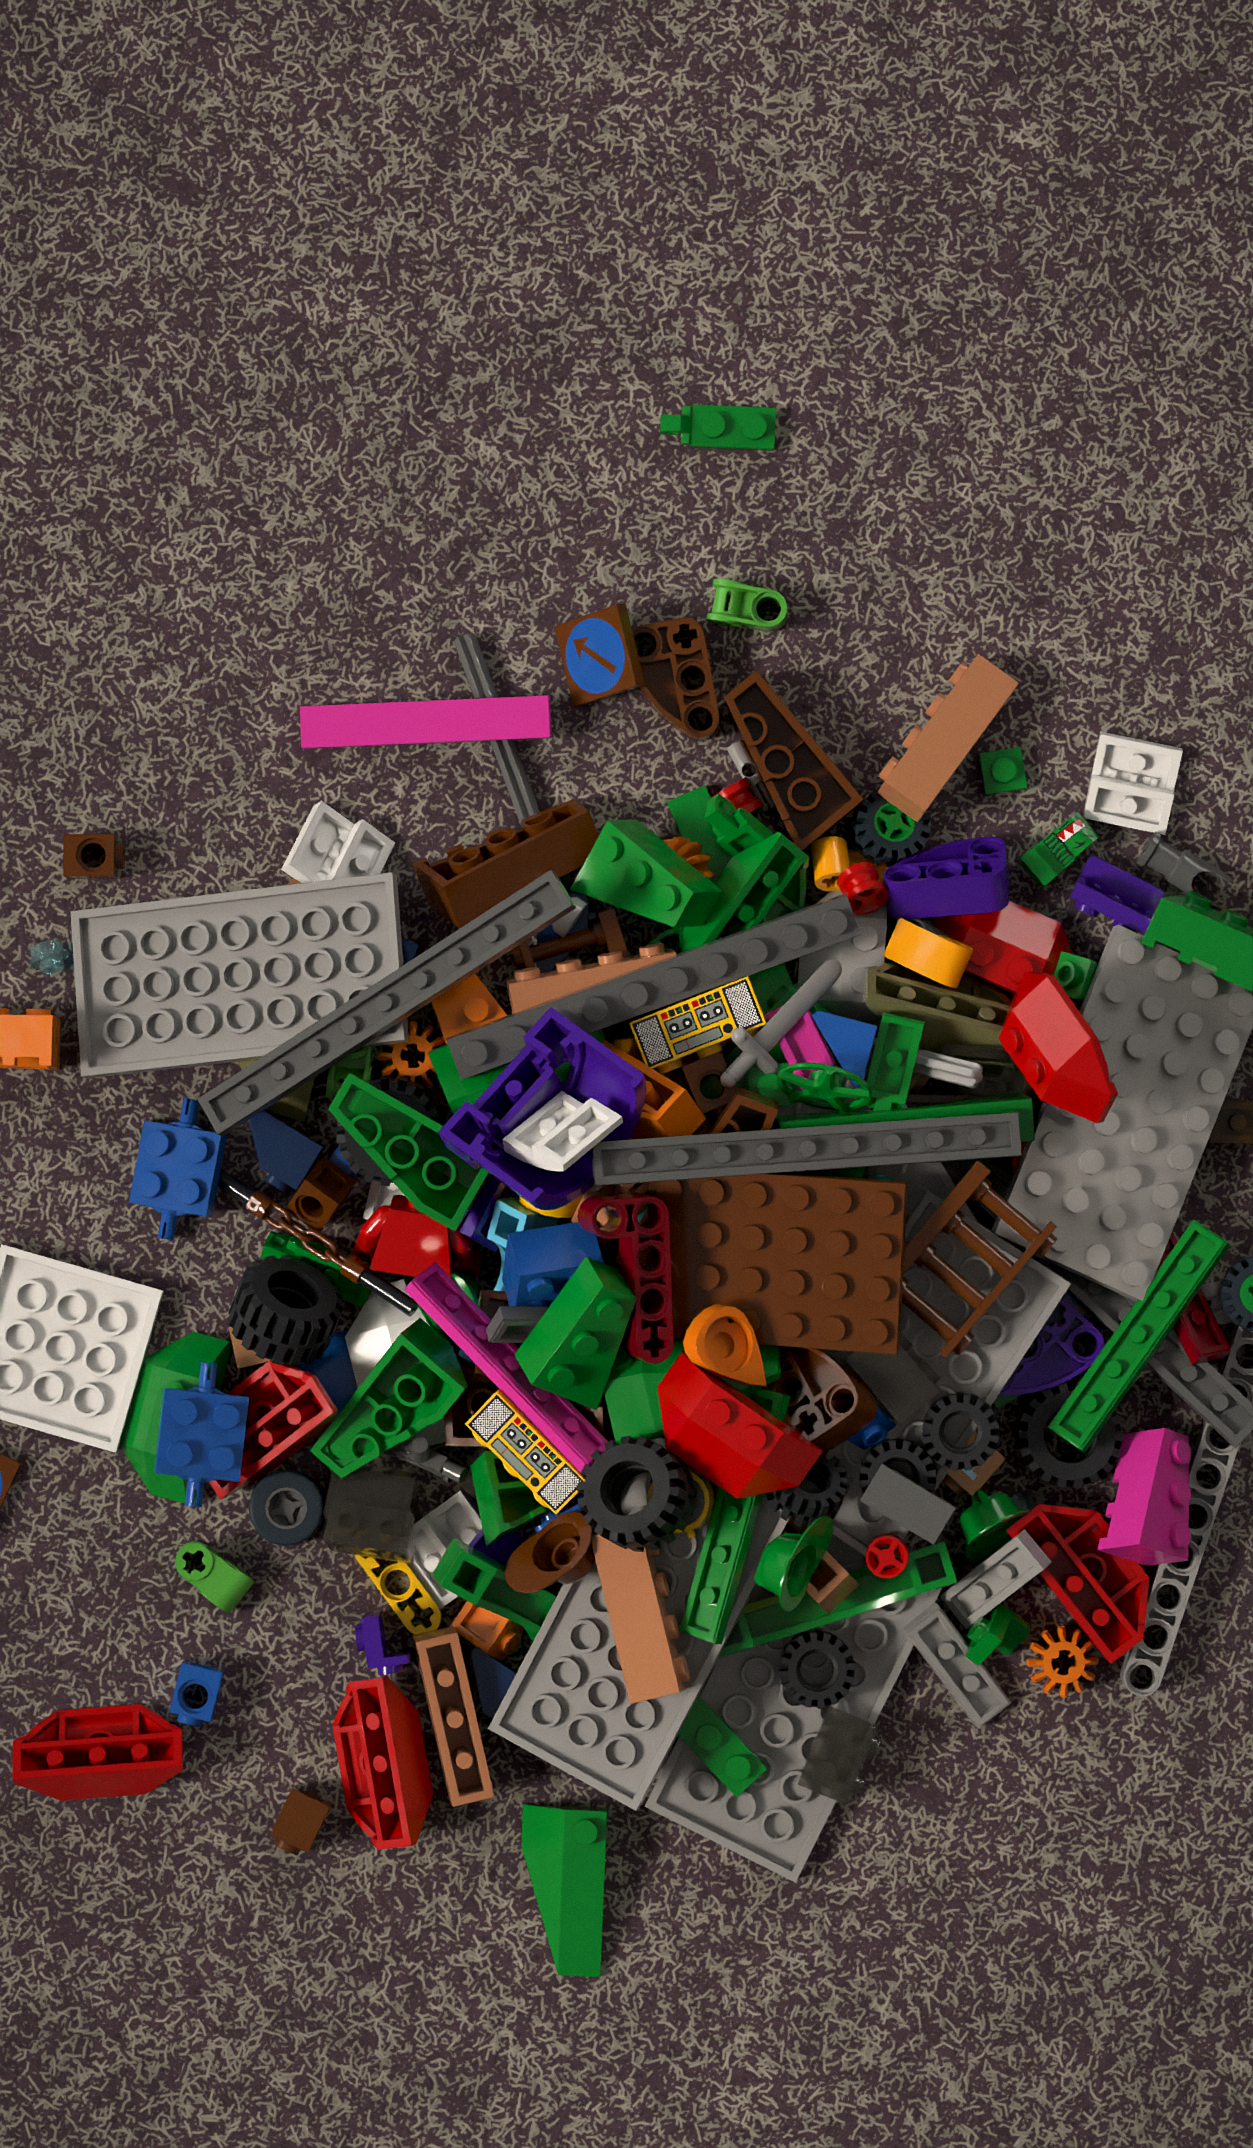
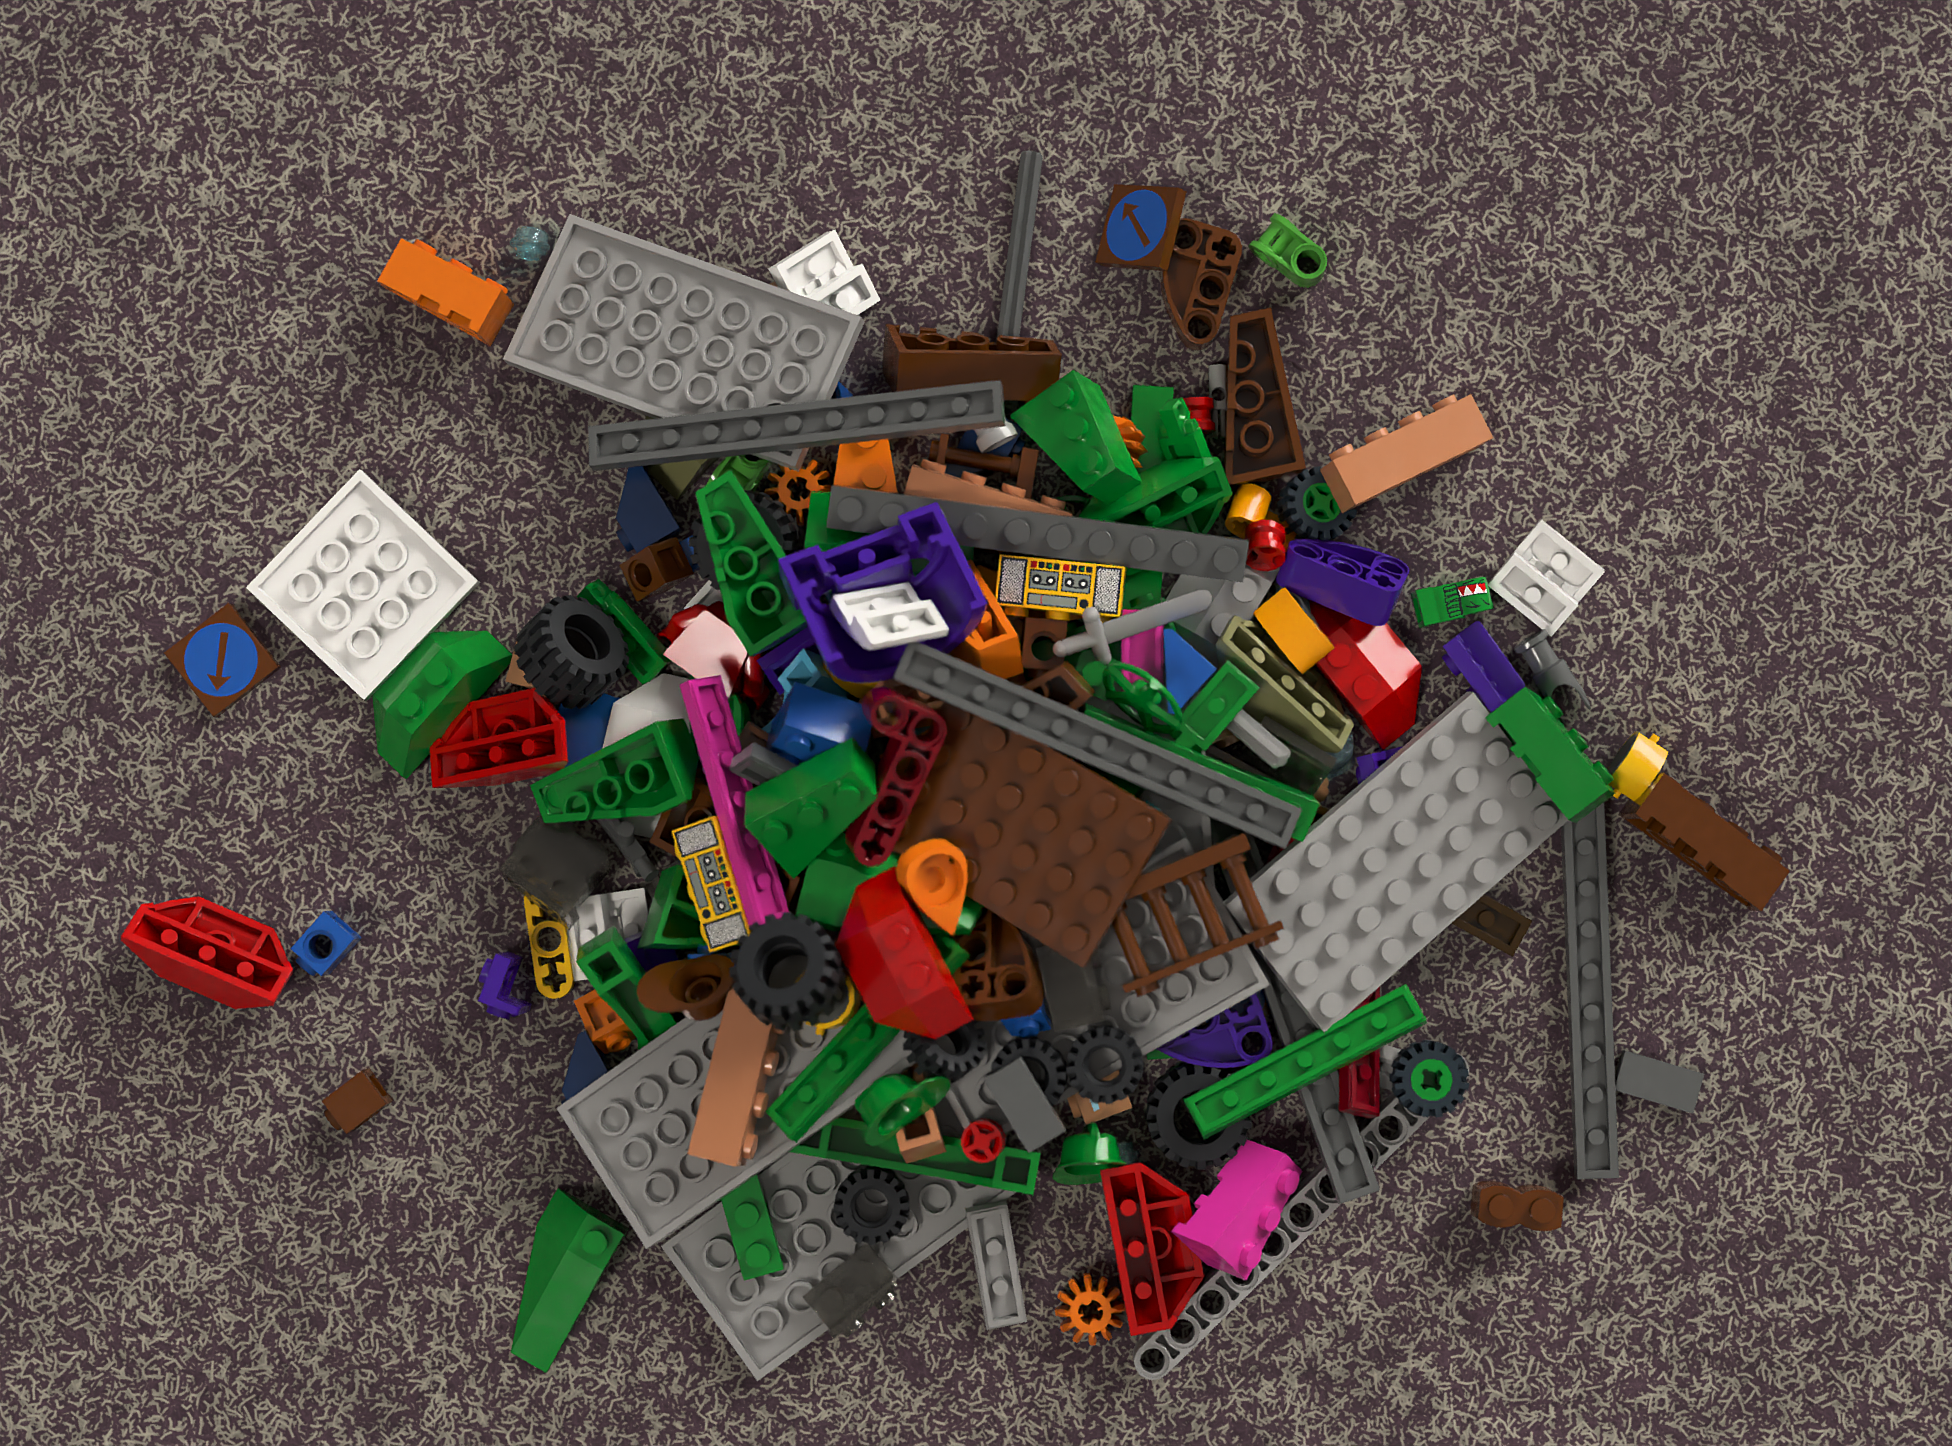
camera: 30 degrees right, 0 degrees up
reddish brown brick [63,834,125,879] -> none
blue plate [129,1097,227,1241] -> none
blue plate [154,1362,249,1507] -> none
bright green piece [175,1541,255,1615] -> none
piece [218,1168,419,1317] -> none
black wheel [248,1469,326,1546] -> none
dark pink tile [300,695,552,749] -> none
red wedge [332,1676,433,1850] -> none
nougat brick [412,1626,494,1807] -> none
green hinge [660,405,776,451] -> none
light grey plate [939,1529,1051,1629] -> none
green bracket [965,1603,1032,1666] -> none
green plate [979,747,1027,796] -> none
red wedge [998,971,1118,1124] -> none
green bracket [1054,951,1098,1002] -> none

